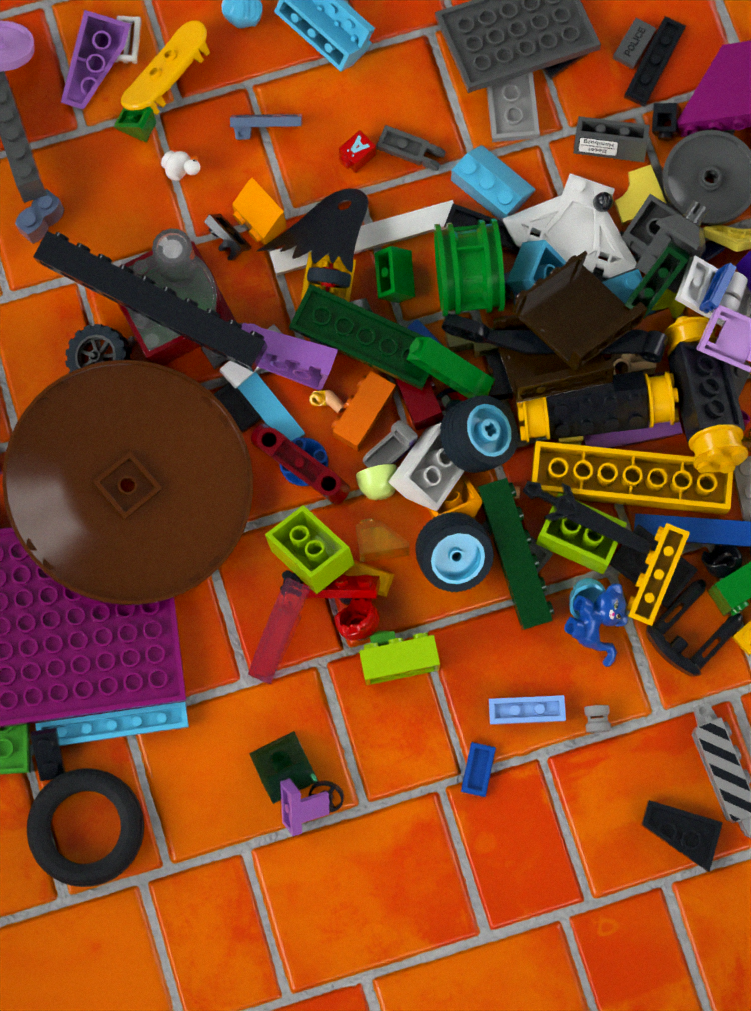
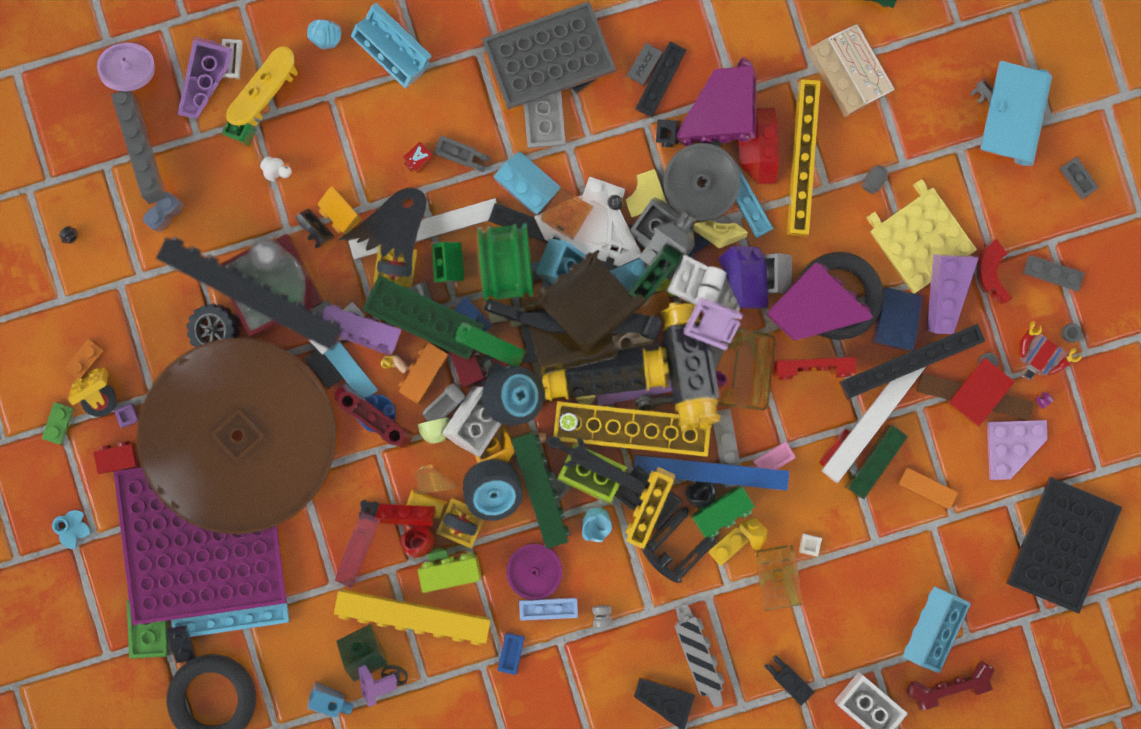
camera: 10 degrees left, 10 degrees up
sand blue hinge [230,114,302,140] -> none
lime brick [265,505,355,594] -> none
blue animal [564,583,628,667] -> none
dark grey brick [573,116,650,162] -> none
blue tile [699,263,737,314] -> none
none -> dark azure torso [308,682,354,718]
none -> yellow brick [334,589,491,646]
none -> yellow plate [436,498,484,549]
none -> magenta piece [507,543,562,600]
none -> clear orange plate [540,187,593,240]
none -> tile [559,412,578,432]
none -> dark grey plate [635,394,674,411]

